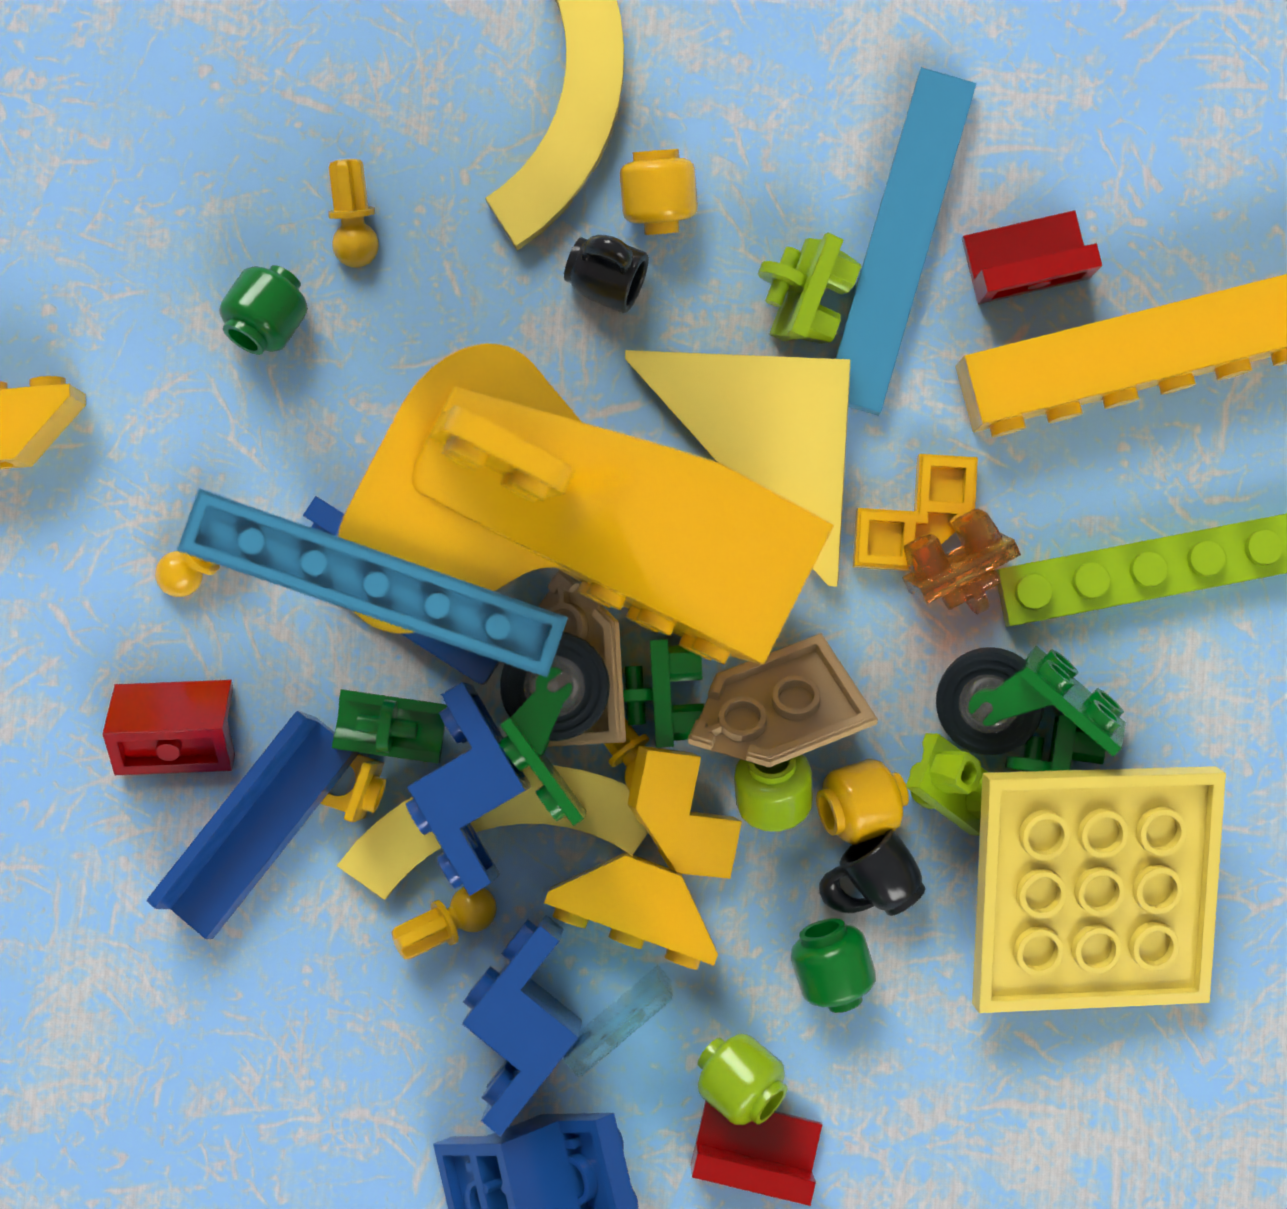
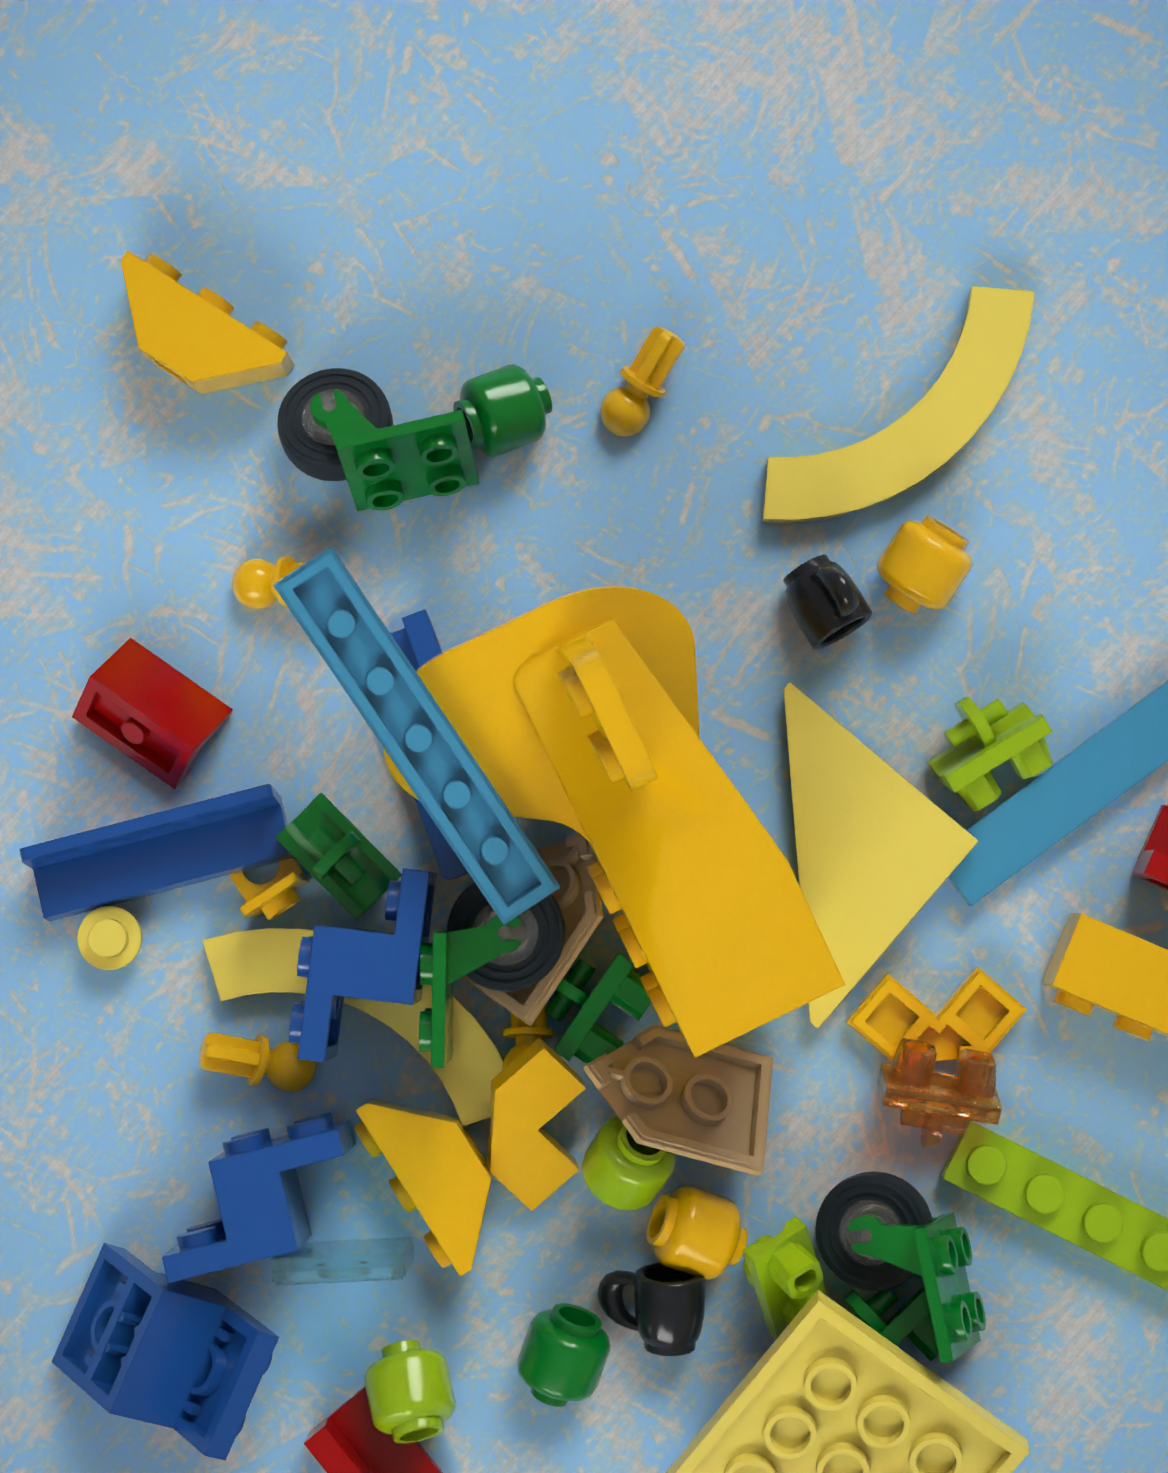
camera: 40 degrees right, 0 degrees up
none -> light yellow plate [77,906,143,970]
none -> green plate [277,368,479,512]

